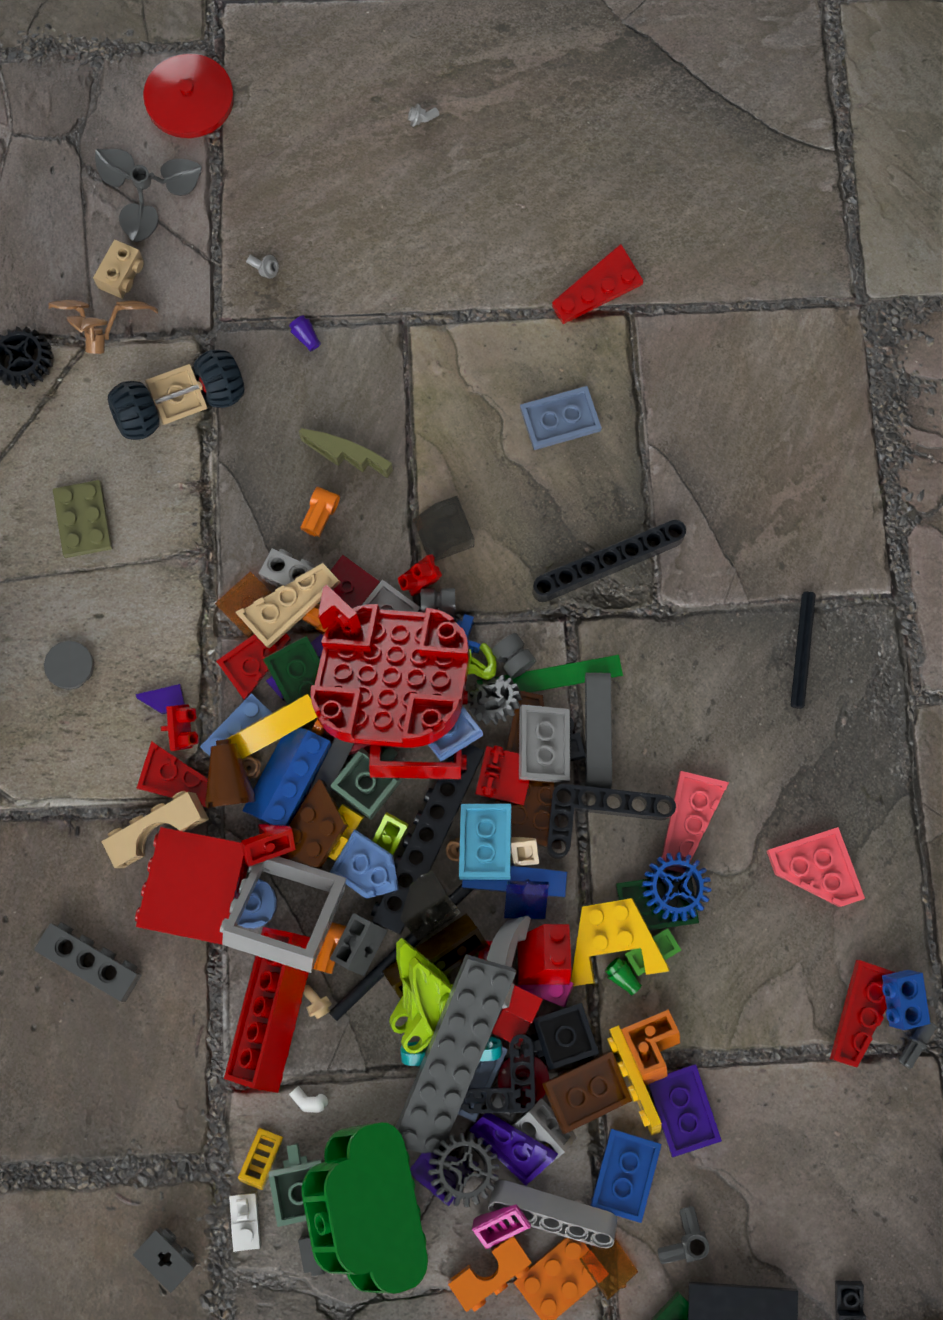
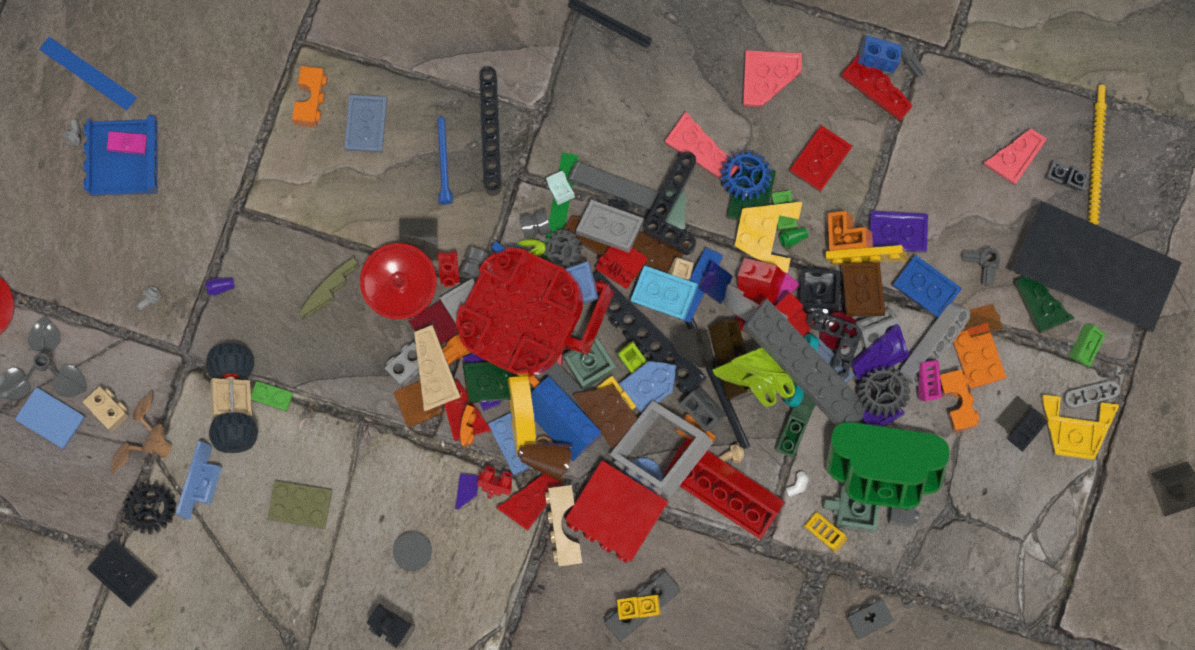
camera: 65 degrees left, 0 degrees up
white plate [229,1192,261,1252] -> none
red slope [241,824,296,867] -> none
orange piece [301,486,340,537] -> none
red slope [318,585,361,633] -> none
medium nougat plate [446,837,460,862] -> none
red wing [552,244,643,324] -> none
none -> medium blue tile [15,387,85,450]
none -> blue sticker [39,37,137,110]
none -> blue panel [83,116,158,196]
none -> dark pink plate [107,131,147,155]
none -> medium blue bracket [176,441,222,520]
none -> bright green plate [251,381,293,412]
none -> orange arch [292,66,328,128]
none -> red dish [360,243,437,320]
none -> blue piece [438,117,453,205]
none -> orange slope [460,405,477,449]
none -> light aqua bracket [546,171,575,205]
none -> yellow slope [617,595,661,620]
none -> sand green slope [666,191,686,229]
none -> dark green slope [776,392,816,458]
none -> red plate [789,125,853,193]
none -> coral wing [983,129,1047,185]

